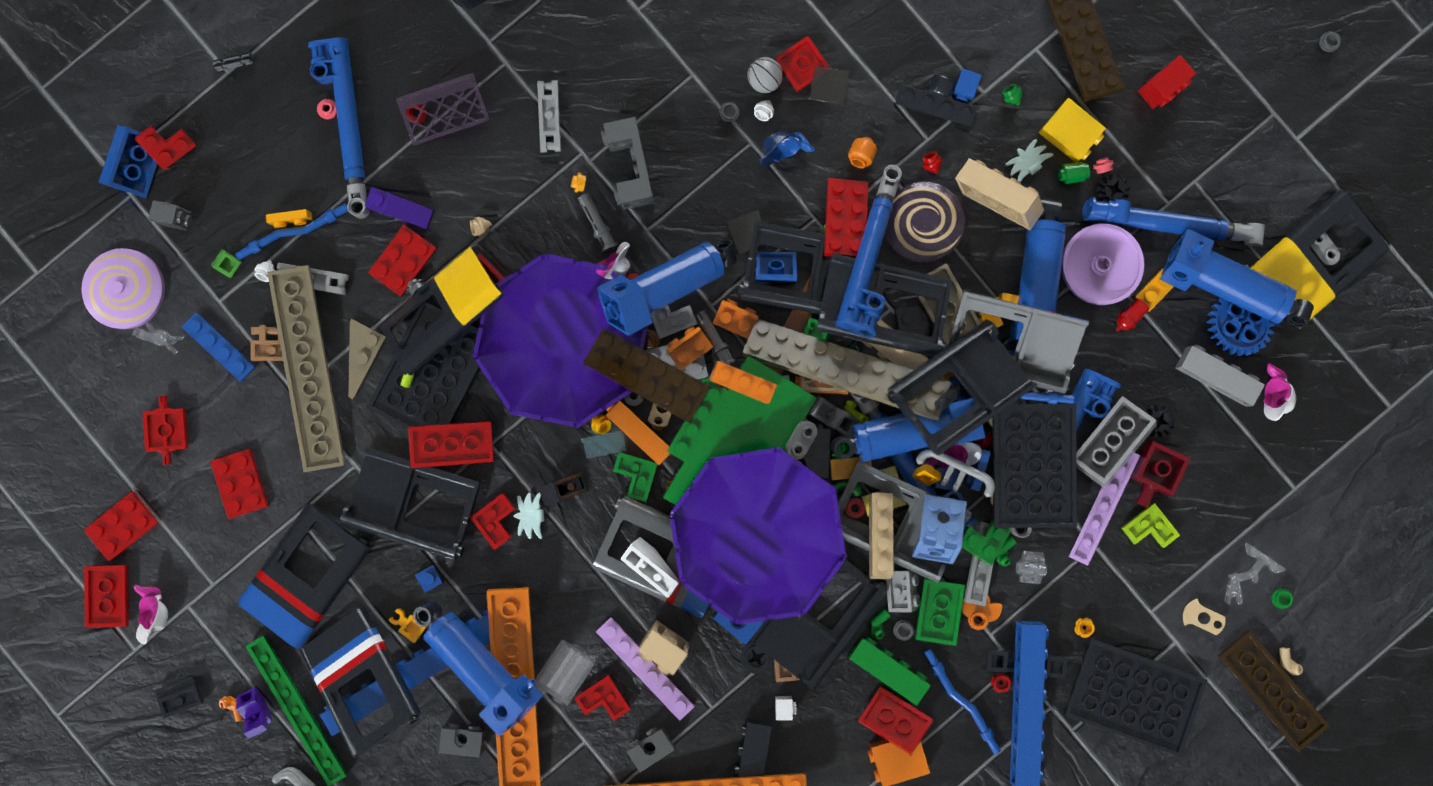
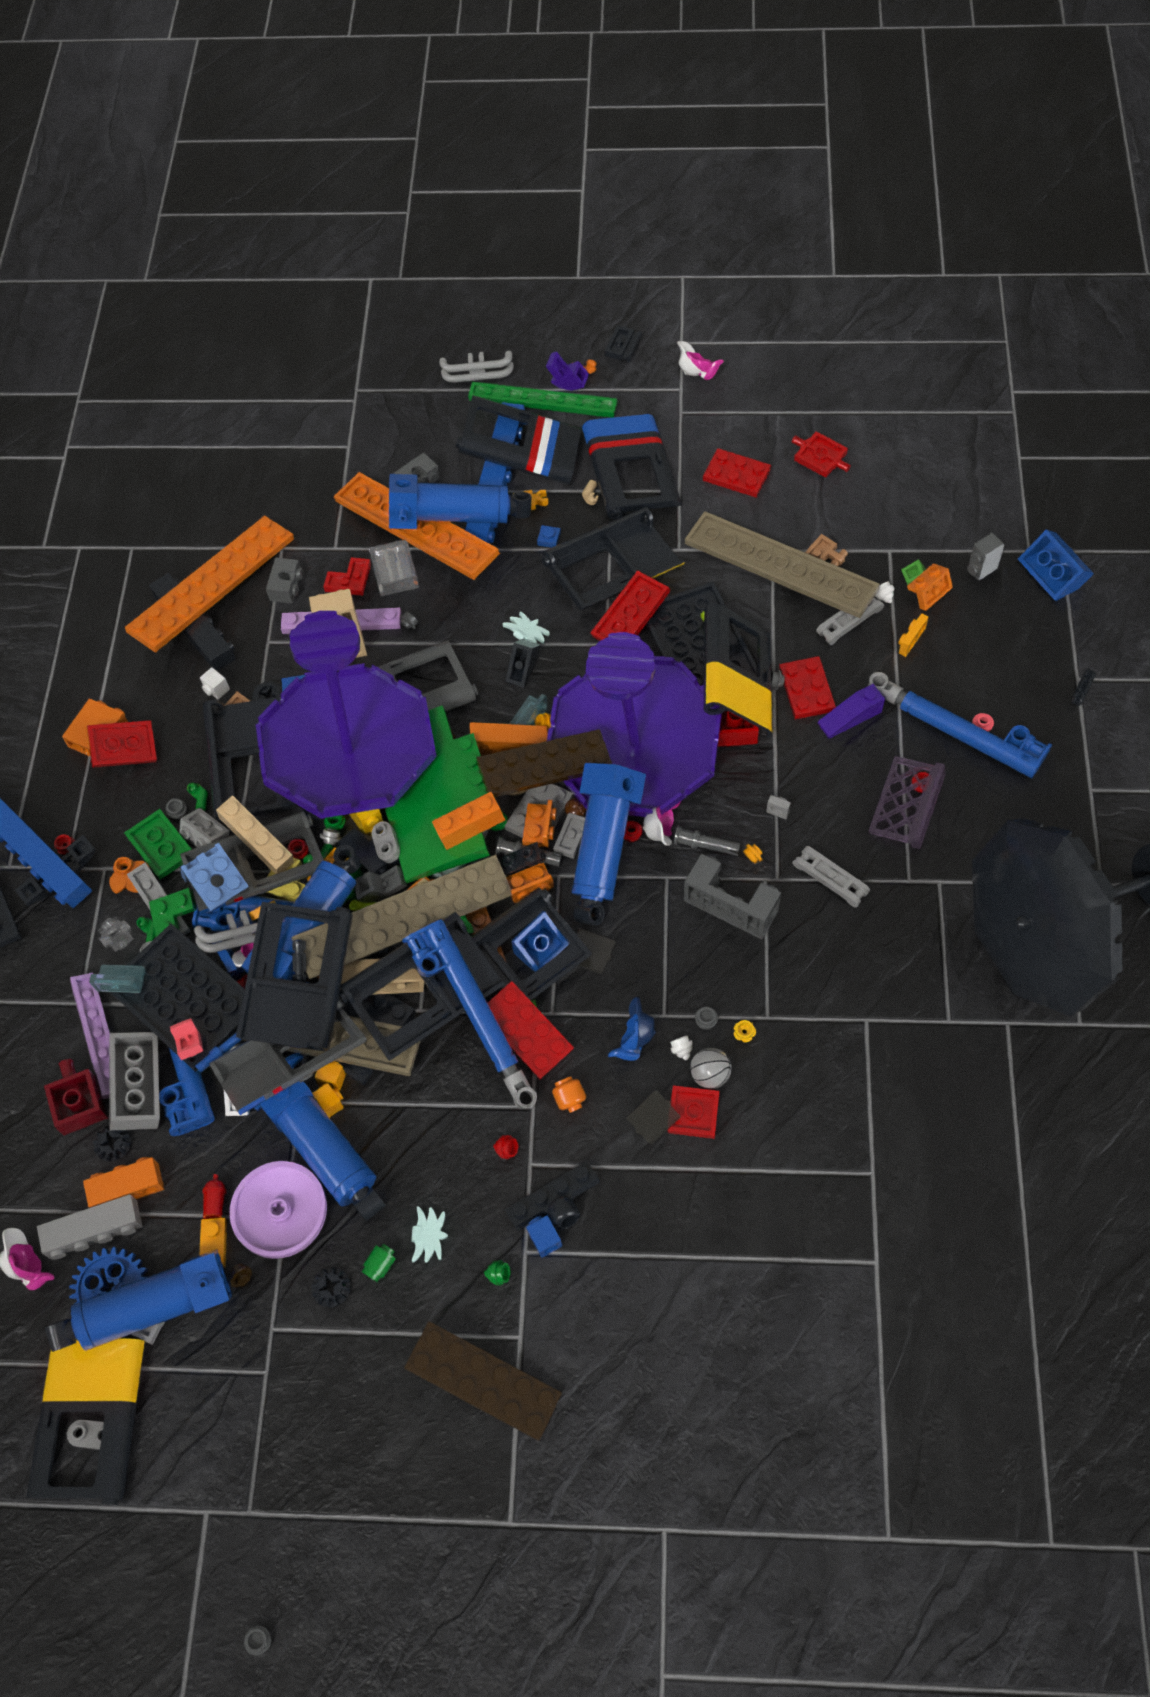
camera: 135 degrees right, 25 degrees down
lavender dish [82,248,165,329] -> none
red plate [84,492,159,562] -> none
red plate [84,565,129,628] -> none
clear piece [132,322,183,355] -> none
red plate [135,125,196,170] -> none
blue plate [182,312,256,382] -> none
blue bar [235,203,348,260] -> none
dark tan wing [348,319,386,399] -> none
tan plate [470,217,492,237] -> none
red plate [471,493,516,550] -> none
green plate [613,452,658,502] -> none
white slope [621,537,680,598] -> none
green brick [848,636,931,706] -> none
clear purple dish [885,182,965,263] -> none
blue bar [924,648,1001,754] -> none
tan brick [955,158,1044,230] -> none
yellow brick [1039,98,1106,162] -> none
light orange plate [1074,618,1095,638] -> none
blue piece [1082,197,1265,246] -> none
coral plate [1093,158,1114,174] -> none
lime plate [1121,503,1180,548] -> none
red brick [1138,55,1196,109] -> none
none -> orange brick [83,1157,165,1208]
none -> clear light blue panel [89,965,145,993]
none -> coral bracket [170,1019,203,1060]
none -> dark brown plate [228,1263,252,1287]
none -> dark grey plate [400,611,418,630]
none -> black hinge [500,842,546,876]
none -> tan arm [582,480,598,505]
none -> yellow plate [734,1020,756,1042]
none -> light grey plate [766,795,791,819]
none -> orange bracket [907,564,953,611]

